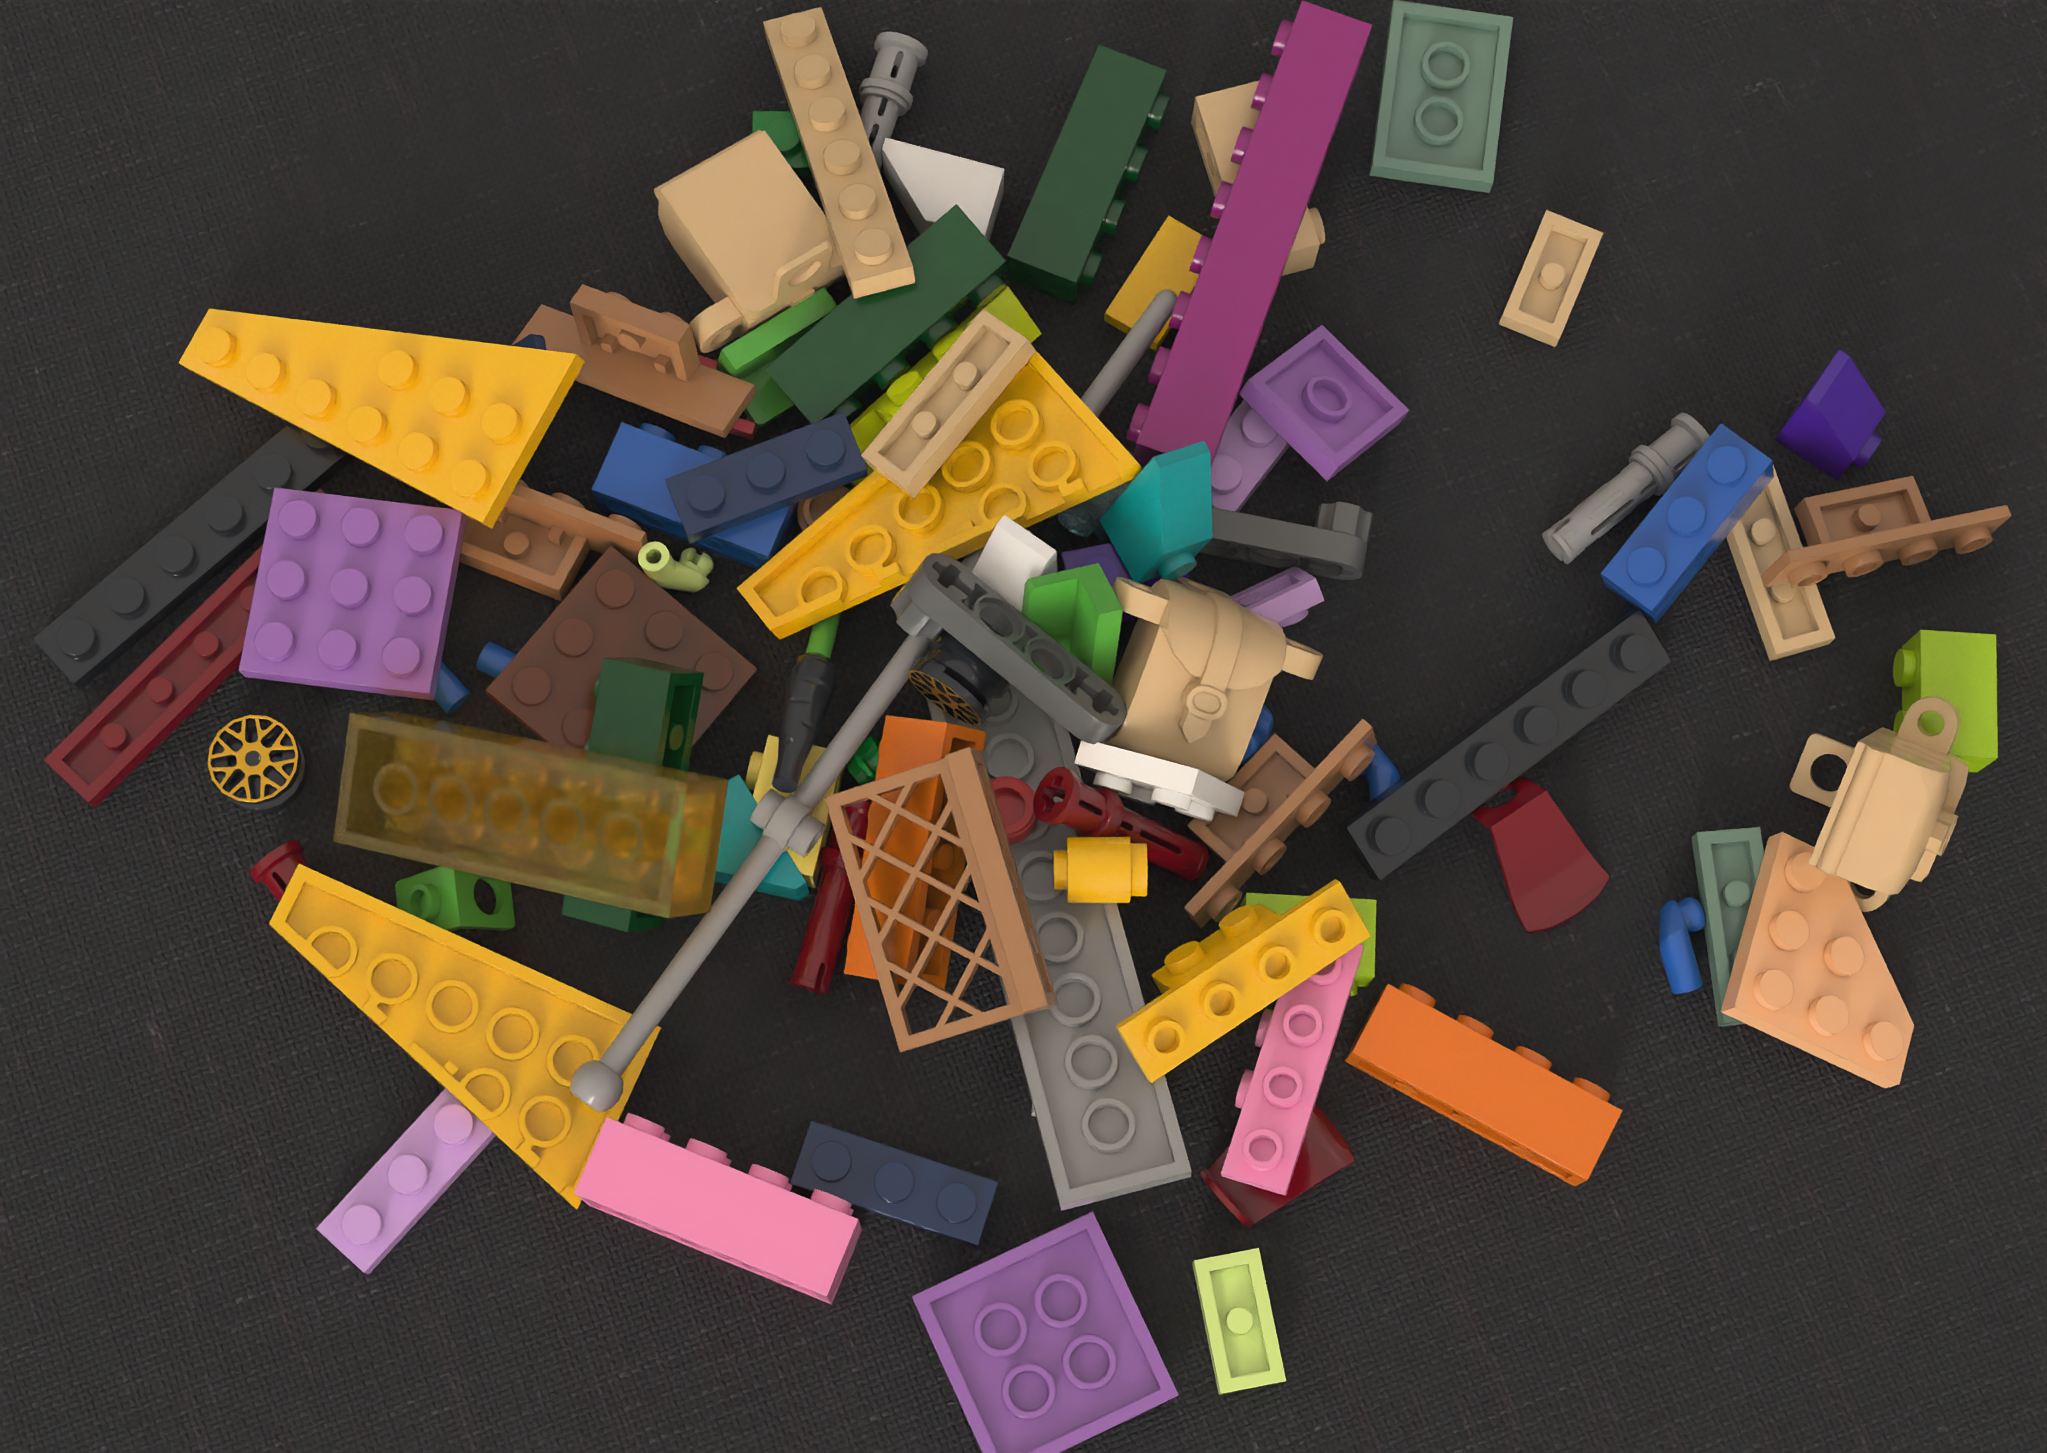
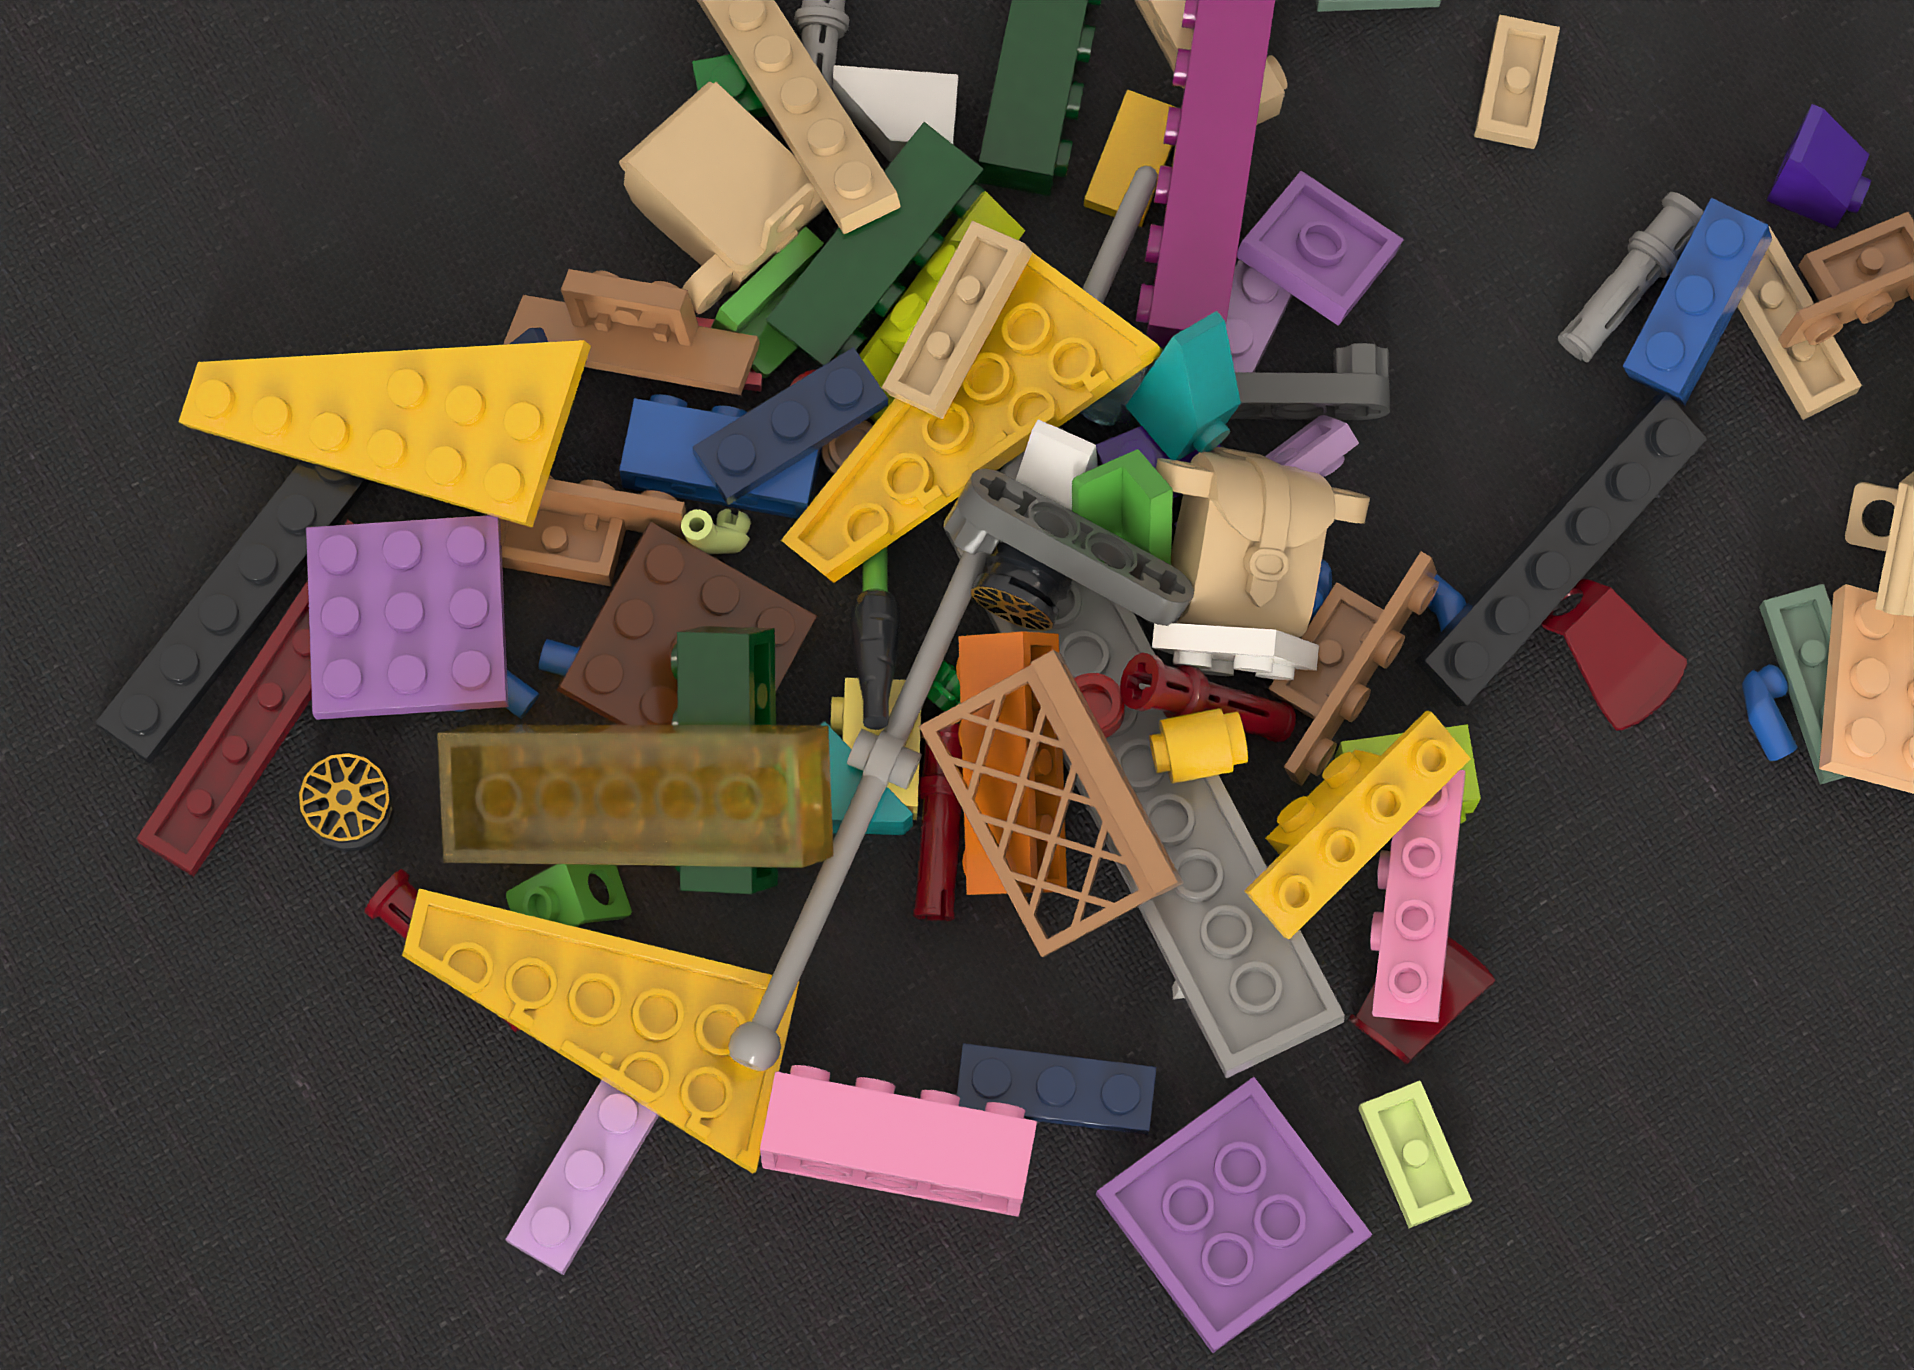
camera: 10 degrees left, 0 degrees up
orange brick [1344,983,1623,1187] -> none

